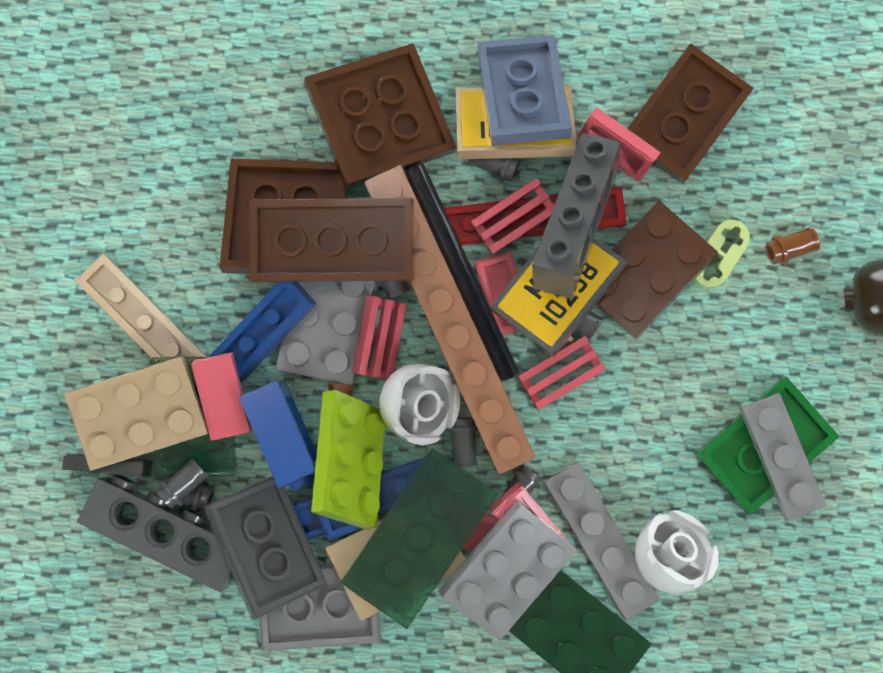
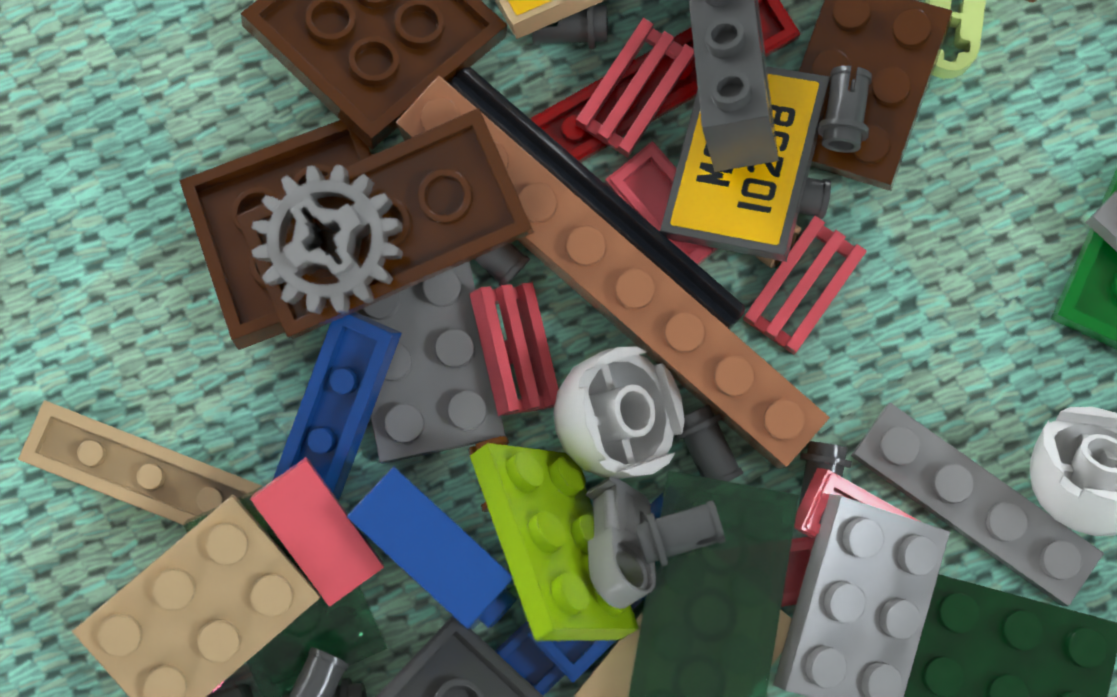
camera: 30 degrees left, 5 degrees down
none -> light grey gear [252,165,403,314]
none -> light grey piece [586,477,656,609]
none -> dark grey pin [635,500,726,567]
none -> dark grey pin [818,66,872,153]

